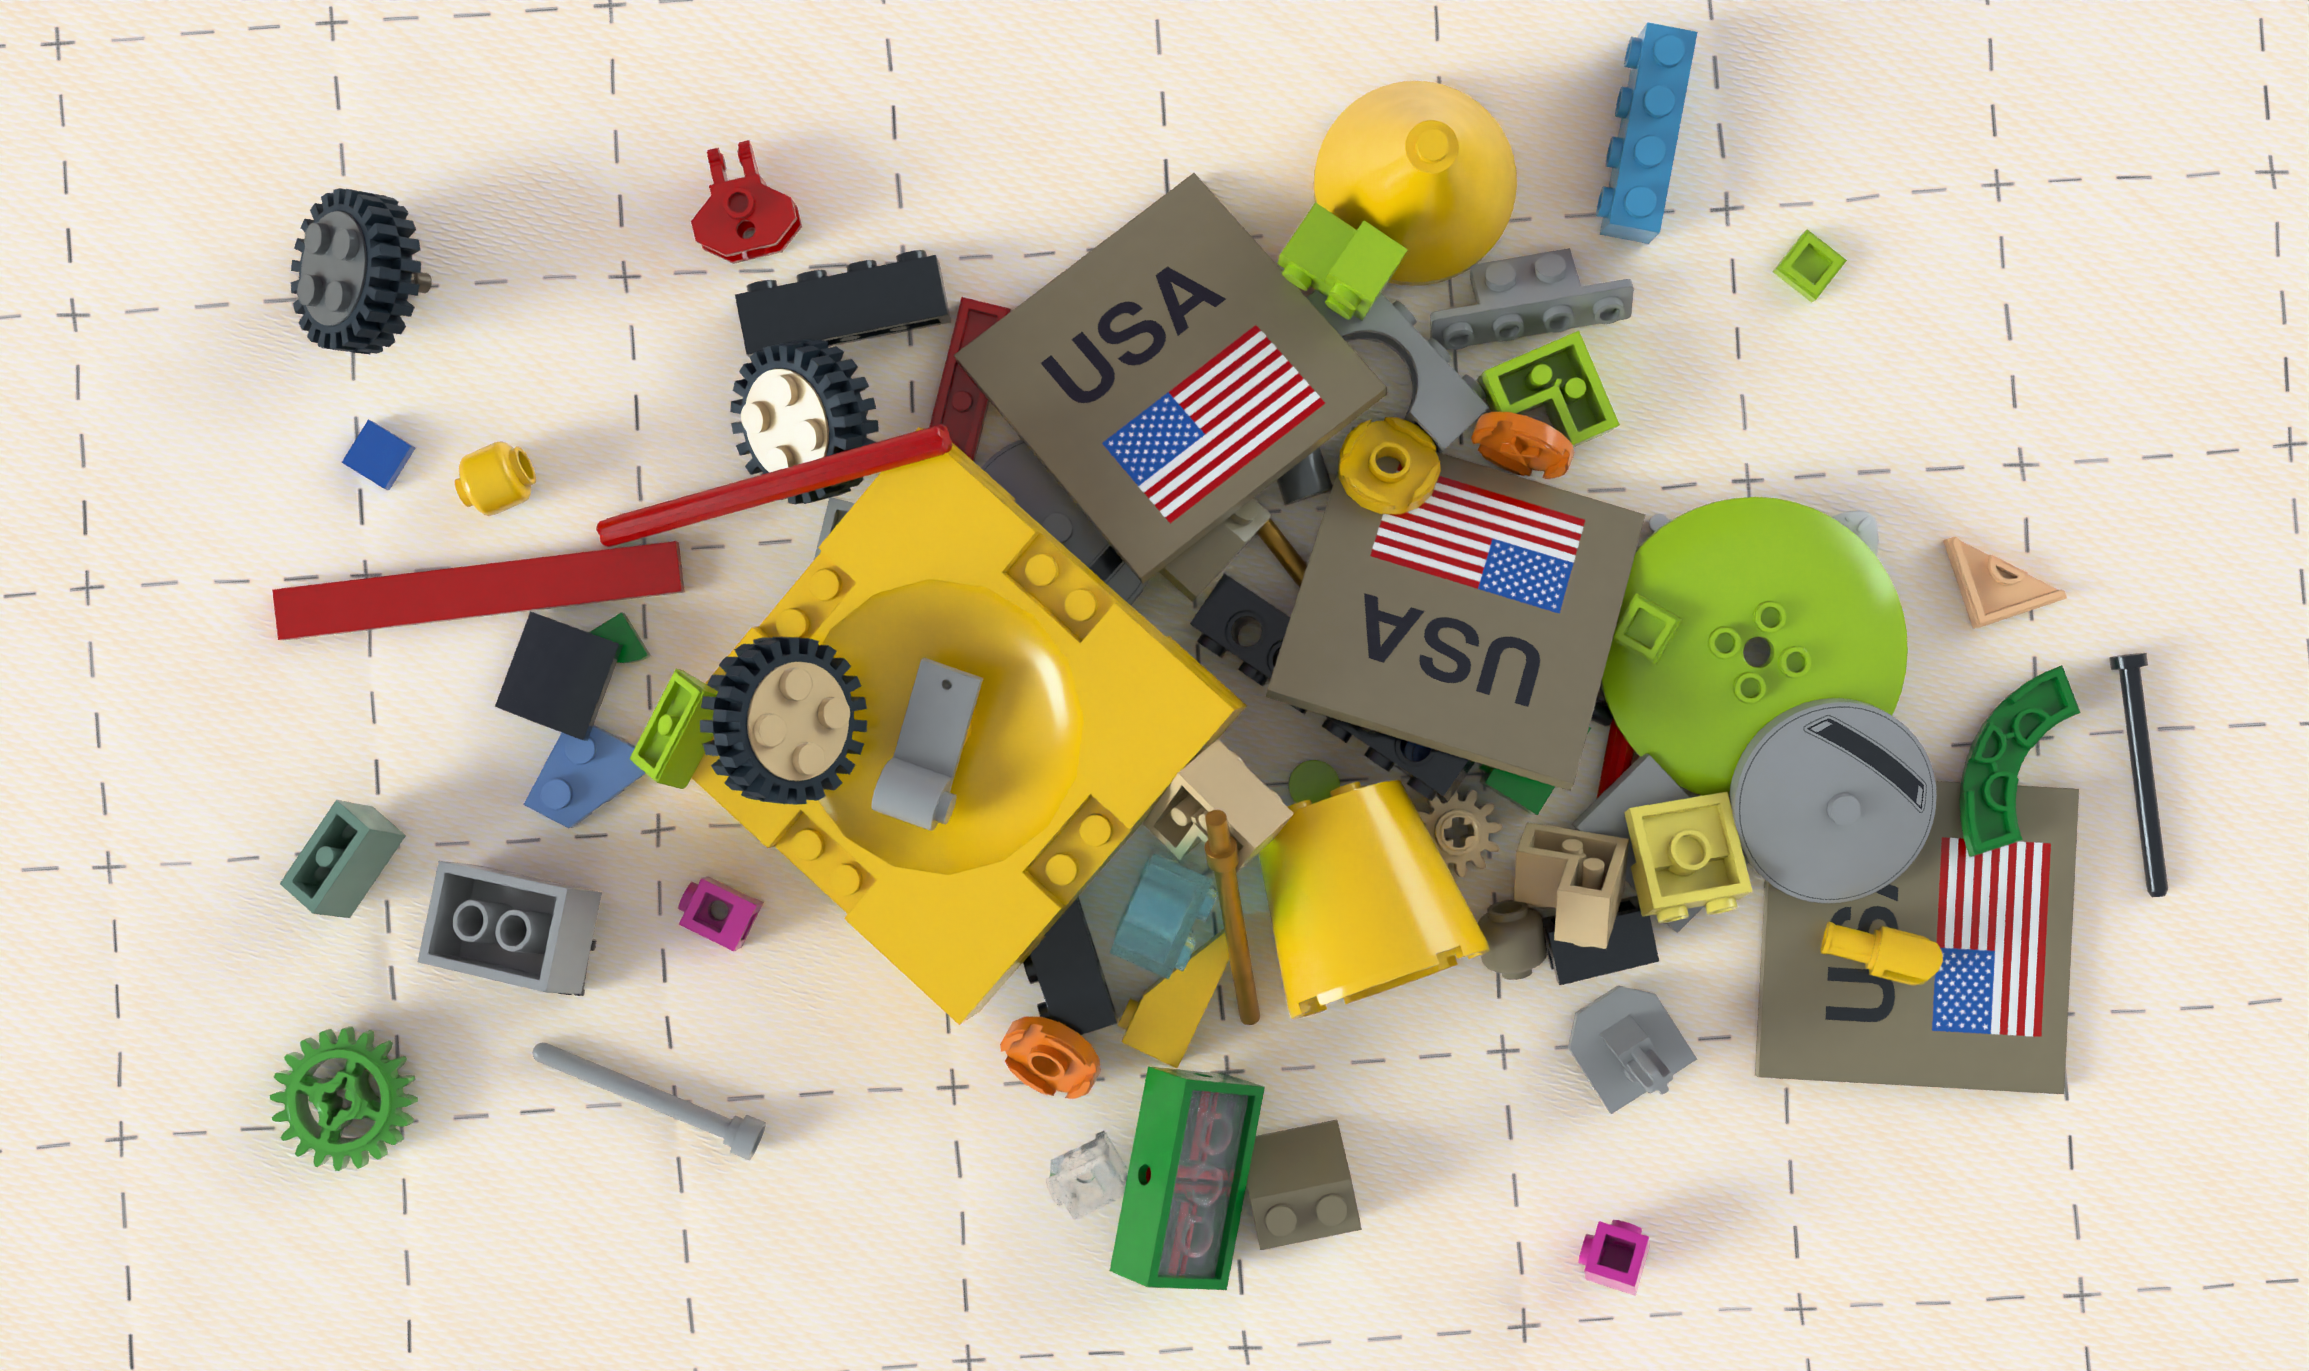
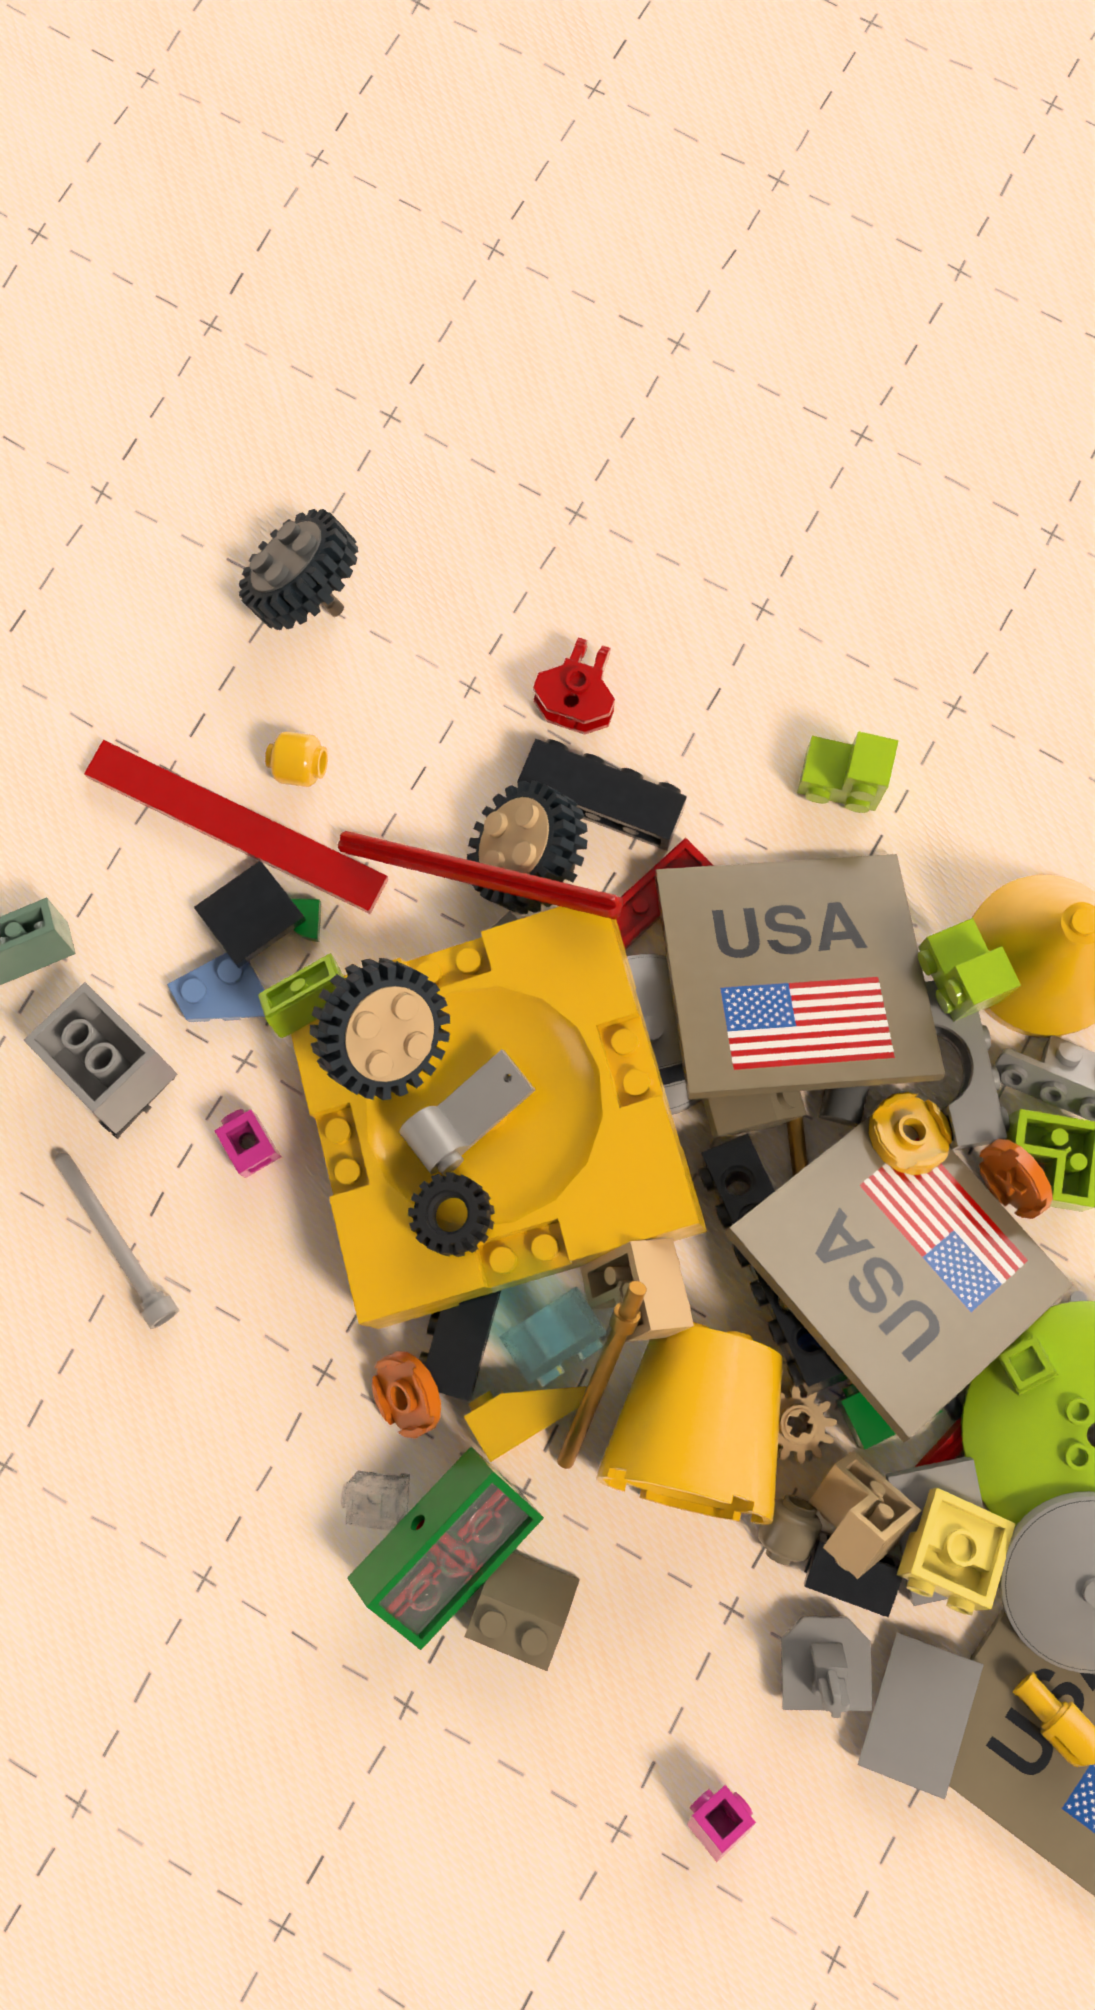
camera: 35 degrees right, 10 degrees down
blue tile [341,419,416,490] -> none
lime tile [1288,760,1340,804] -> none
none -> black tyre [408,1172,495,1257]
none -> lime brick [797,731,899,813]
none -> light grey tile [857,1632,983,1800]

